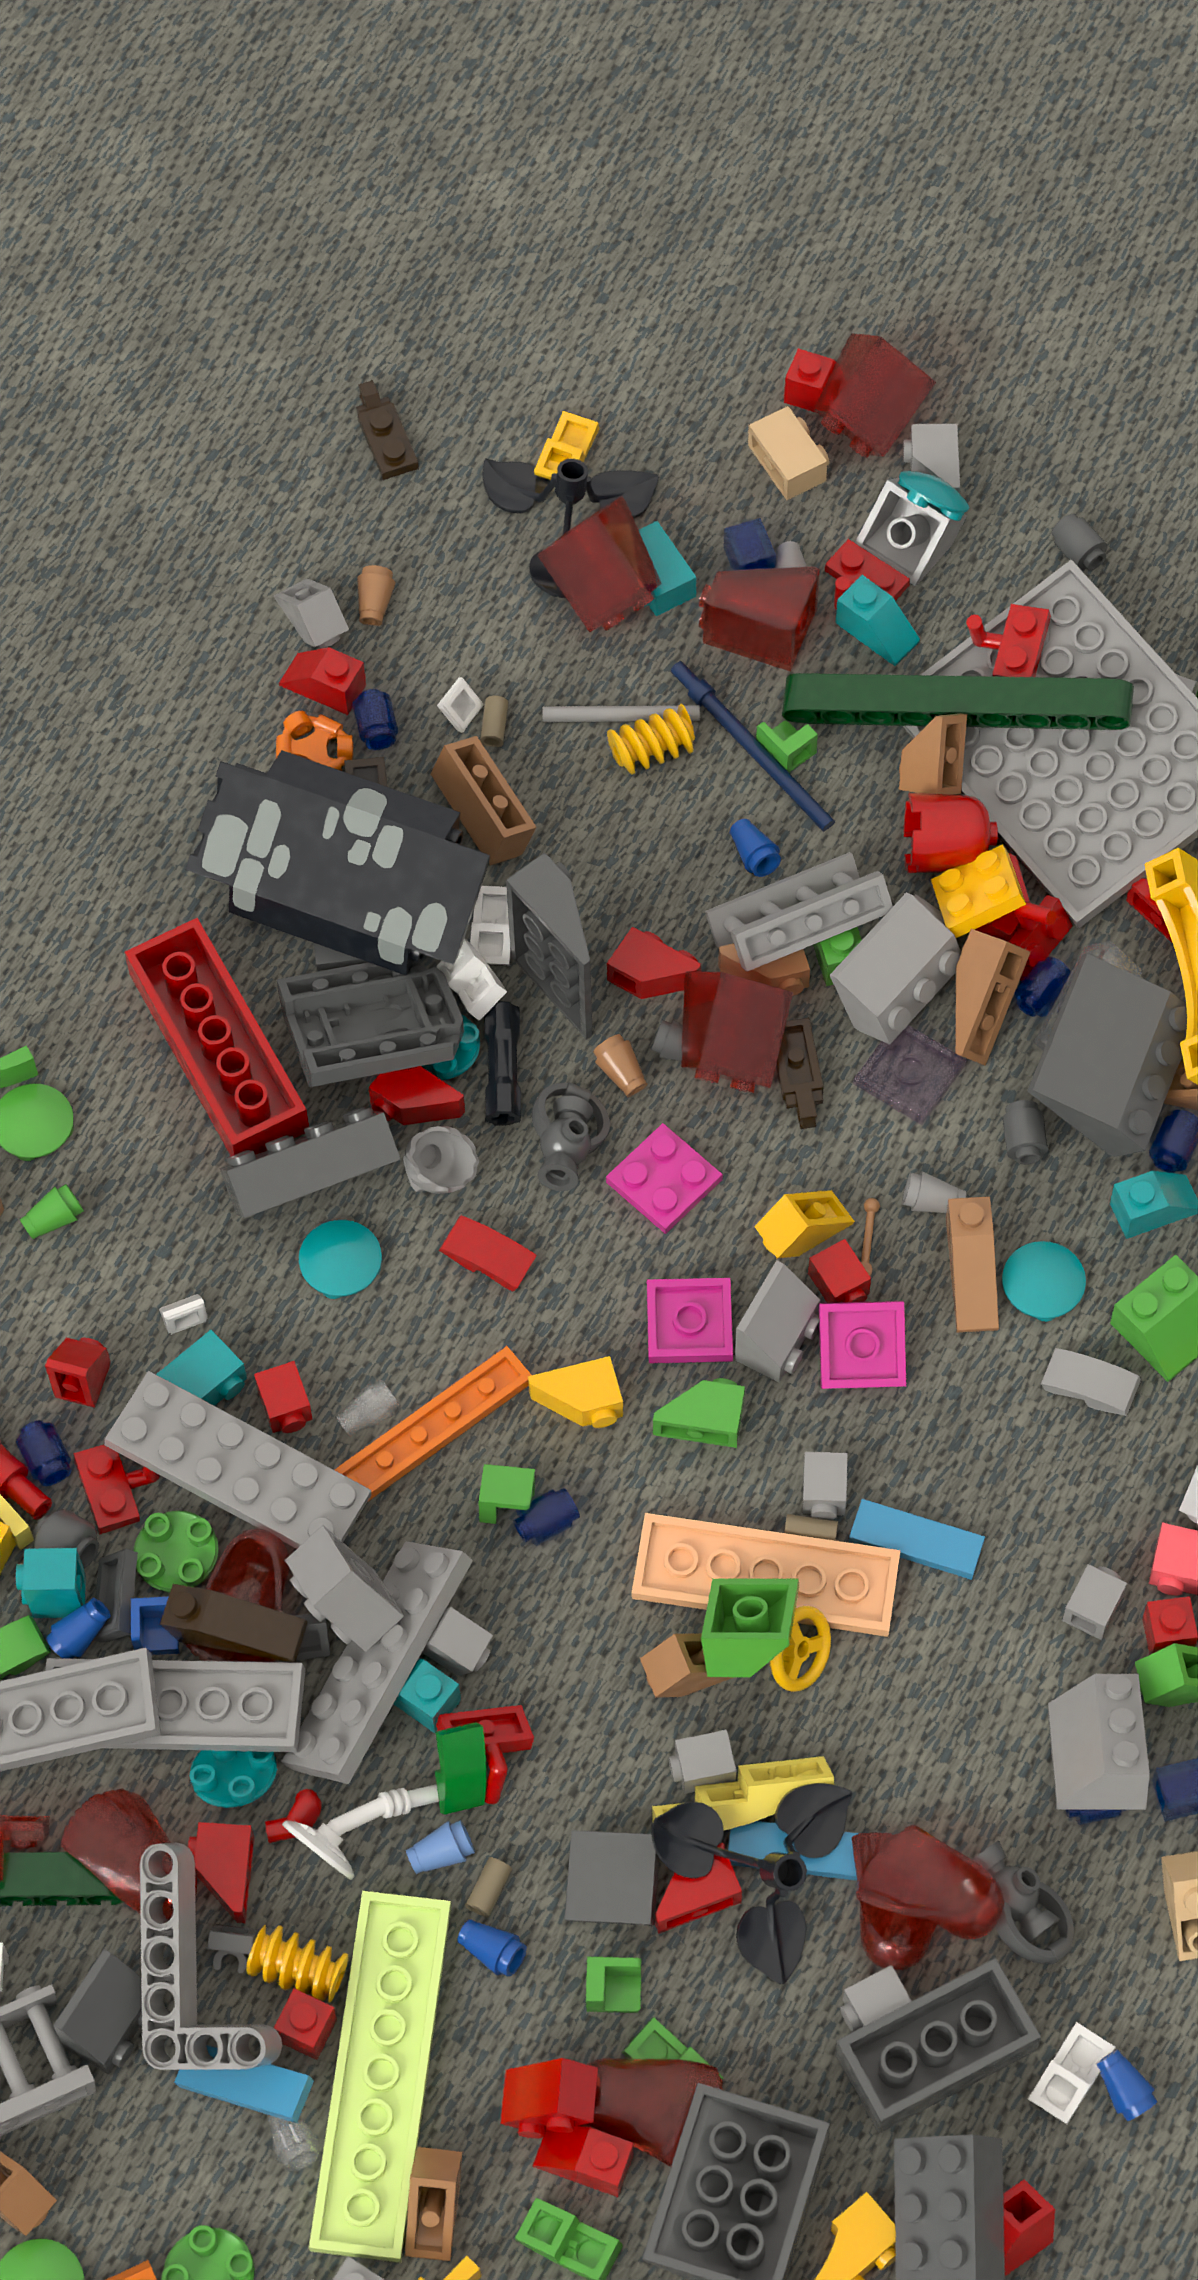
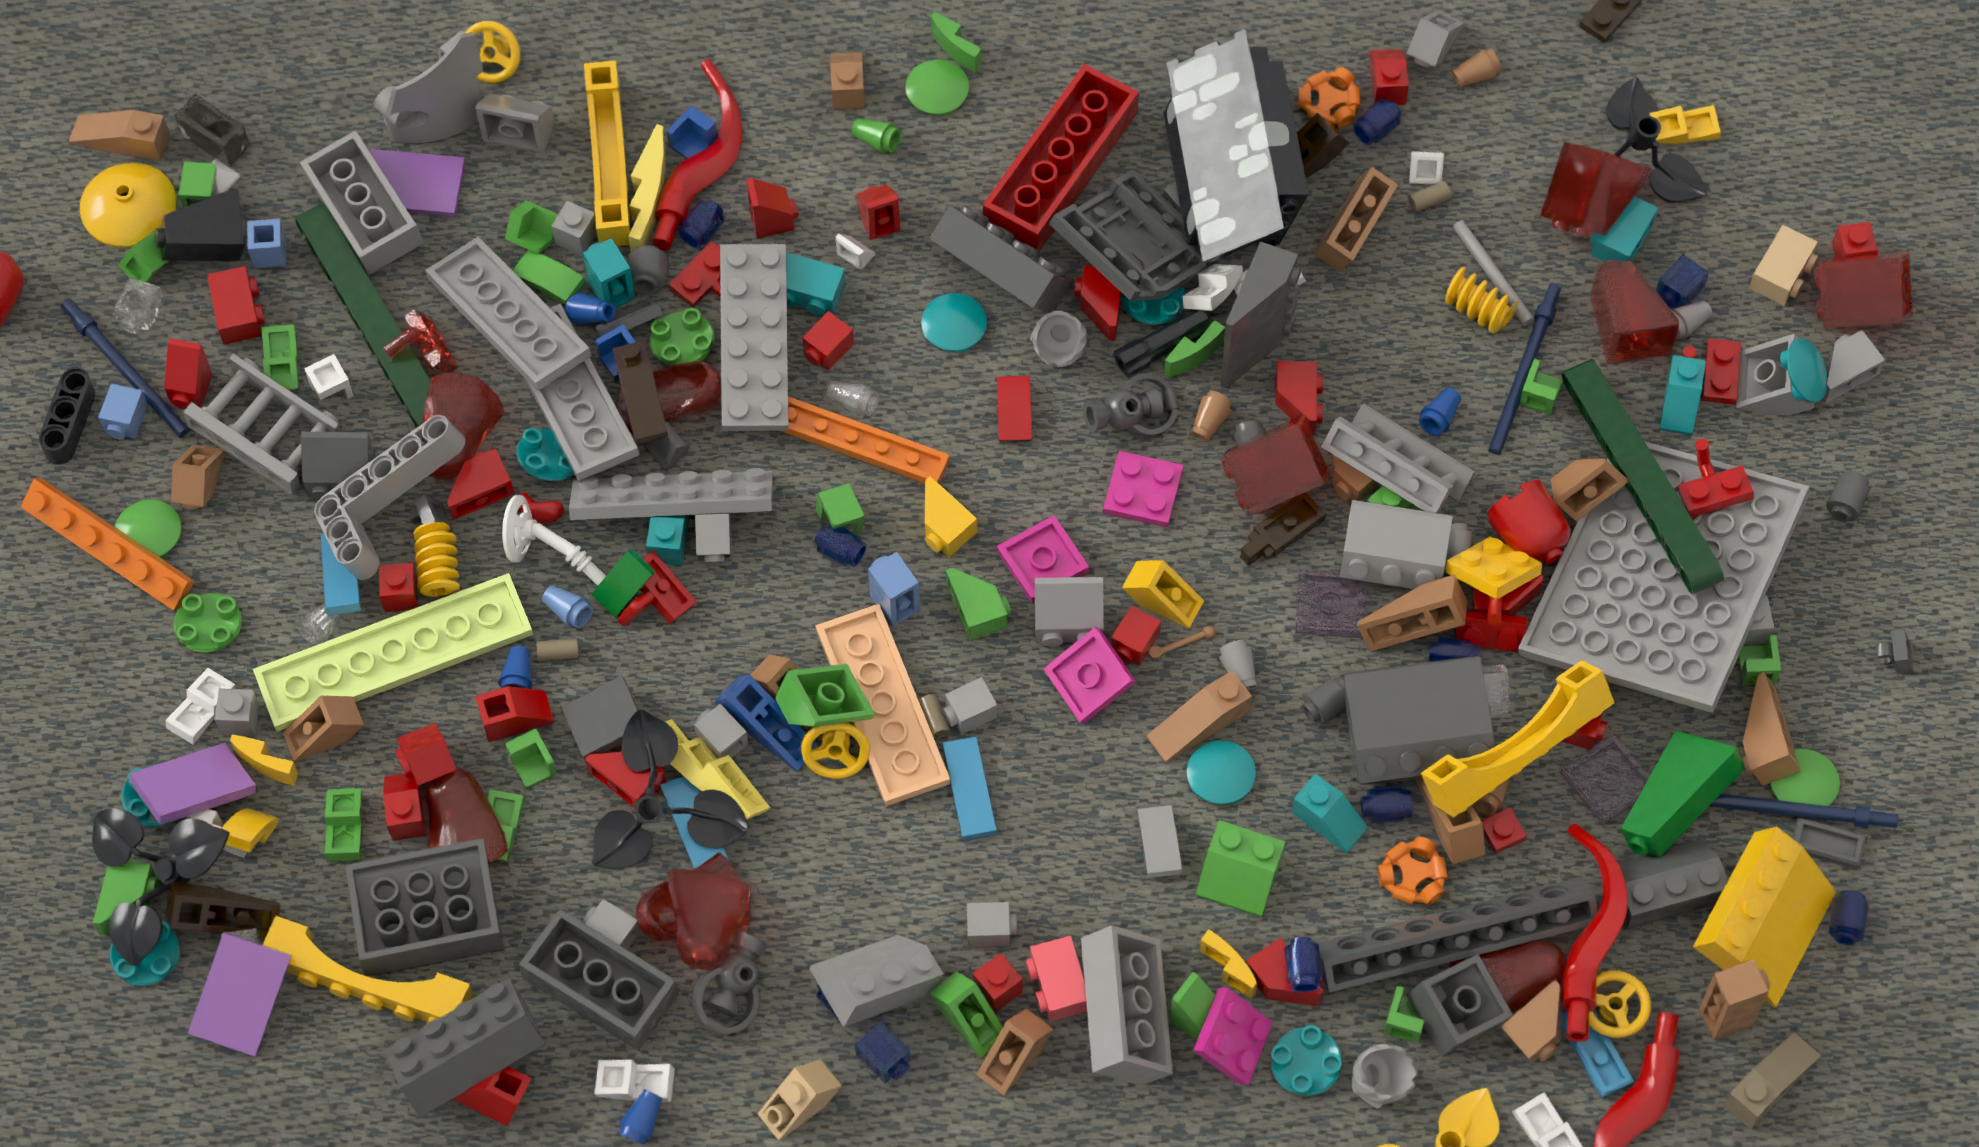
camera: 60 degrees right, 0 degrees up
light grey brick [285,1525,404,1652] -> none
none -> red slope [475,686,554,742]
none -> blue slope [714,674,819,772]
none -> red slope [856,184,901,241]
none -> medium blue brick [868,552,920,627]
none -> bright green slope [1164,320,1225,378]

